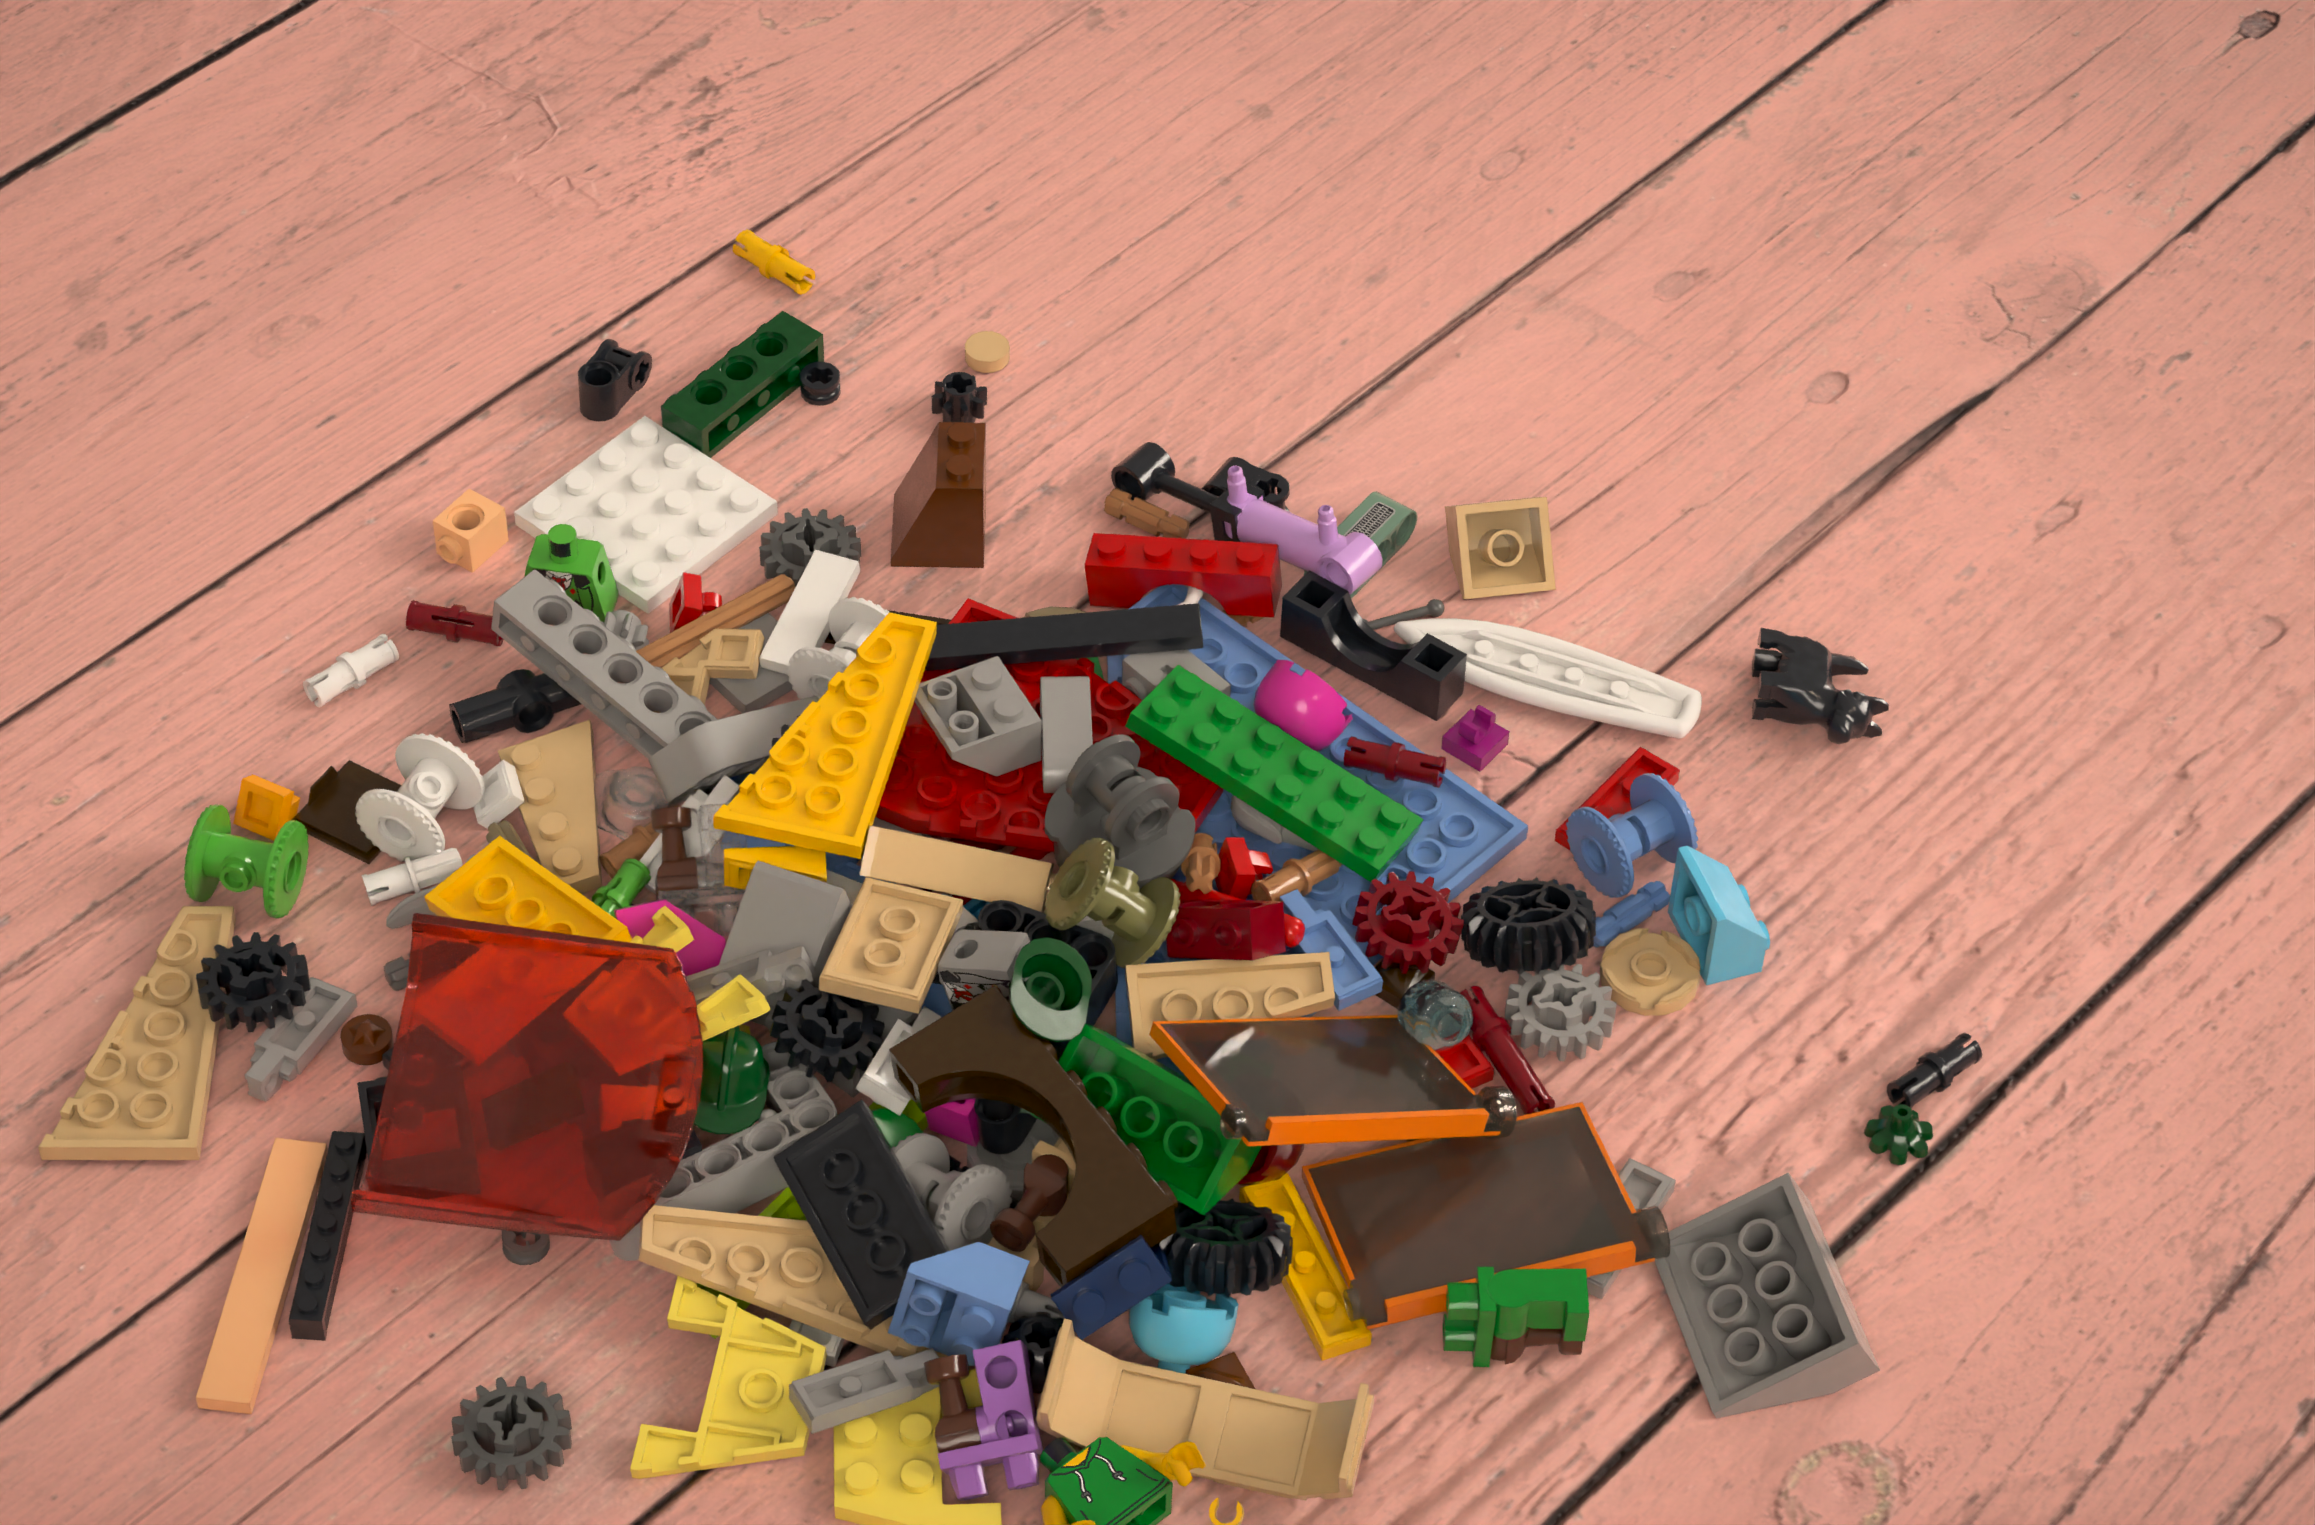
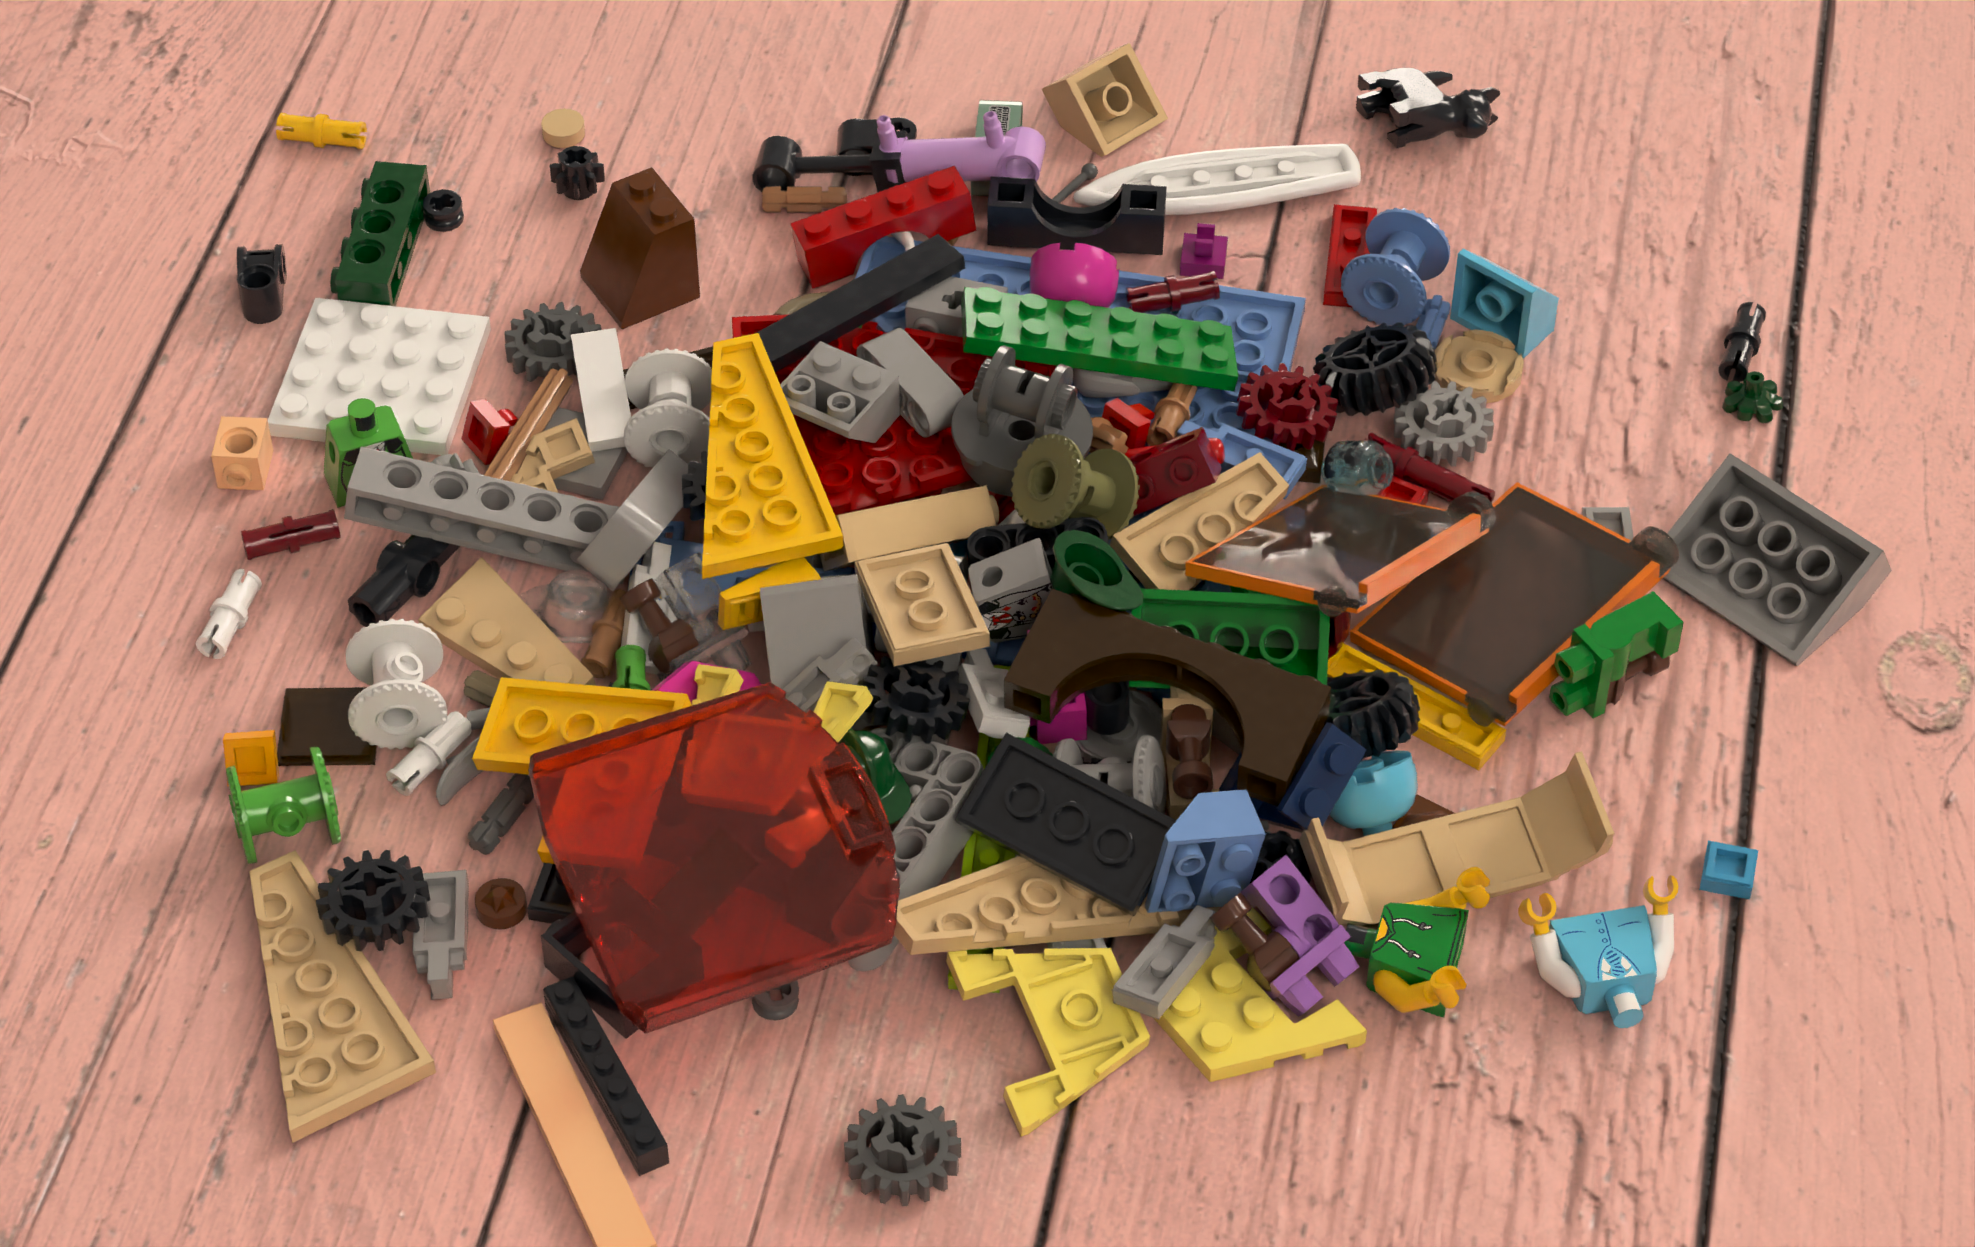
camera: 30 degrees left, 0 degrees up
white tile [473,760,525,829] -> none

